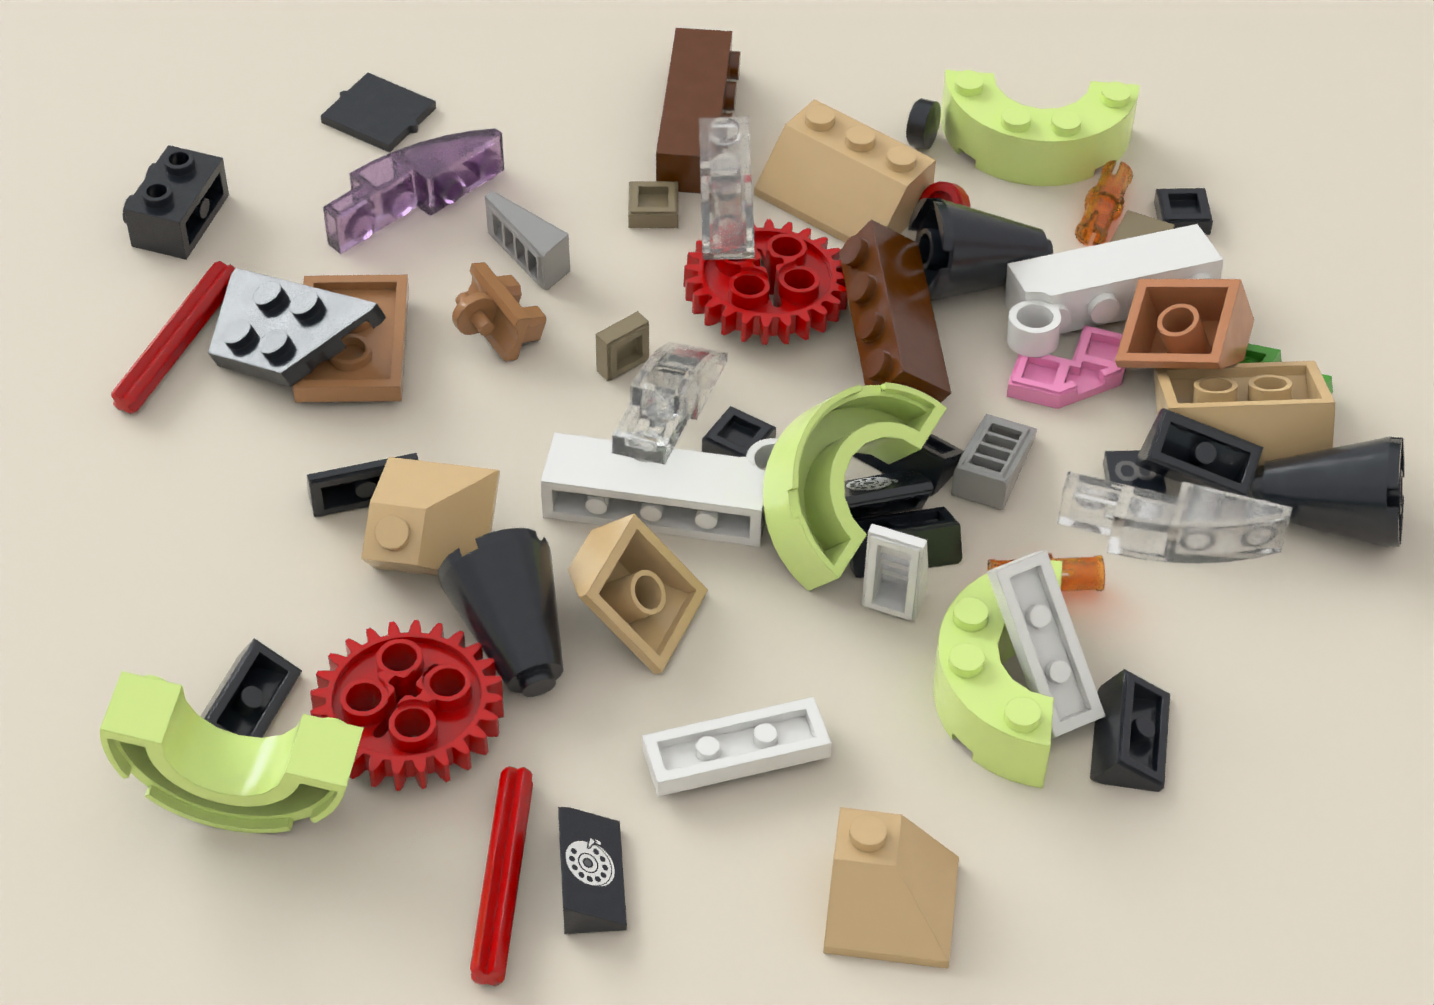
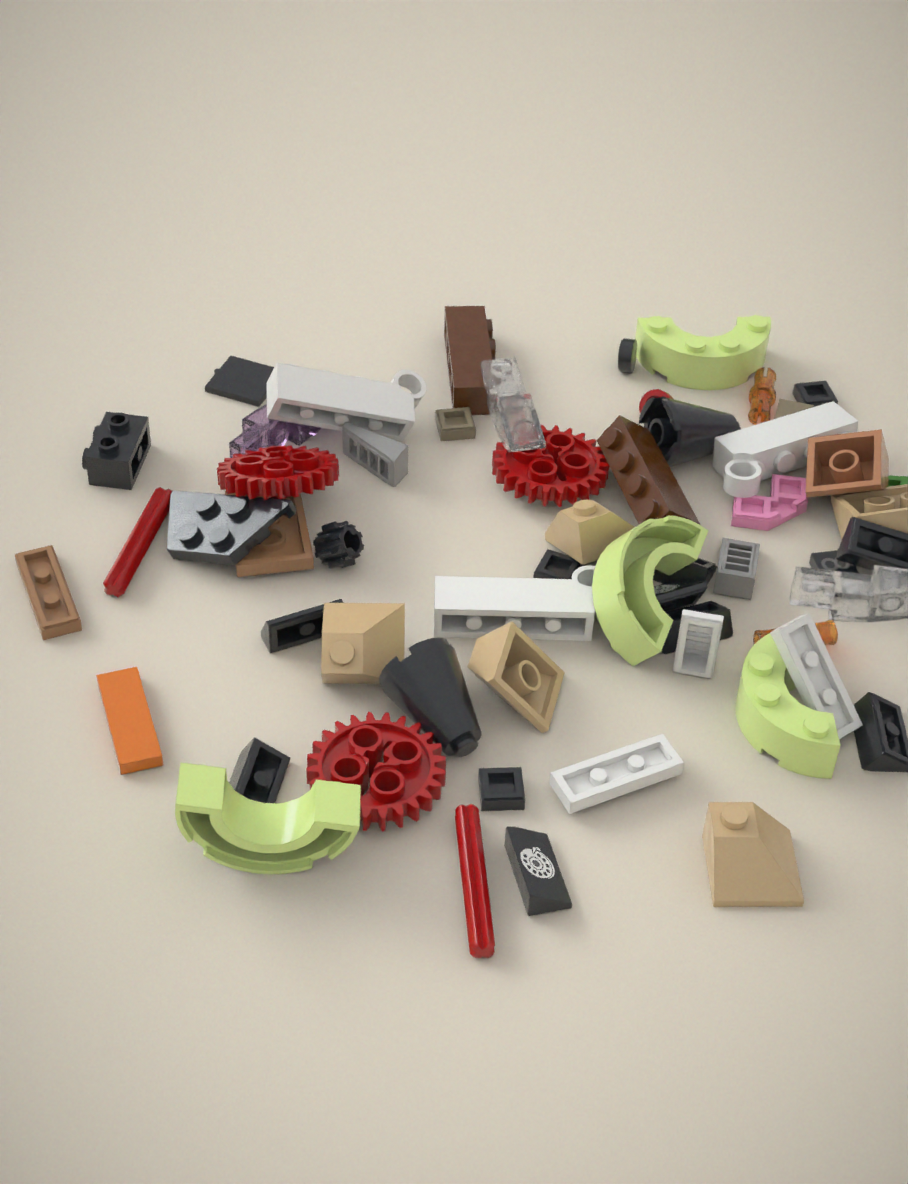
camera: 10 degrees left, 5 degrees down
medium nougat hips [452,262,546,361] -> none
dark tan tile [595,311,649,381] -> none
clear slope [612,342,728,465] -> none
tan slope [754,99,936,243] -> none
none -> medium nougat tile [15,545,82,640]
none -> orange tile [96,667,163,775]
none -> red gear [217,445,339,500]
none -> white hinge [266,362,426,442]
none -> black gear [313,521,364,569]
none -> black tile [478,767,525,811]
none -> tan slope [545,500,635,565]

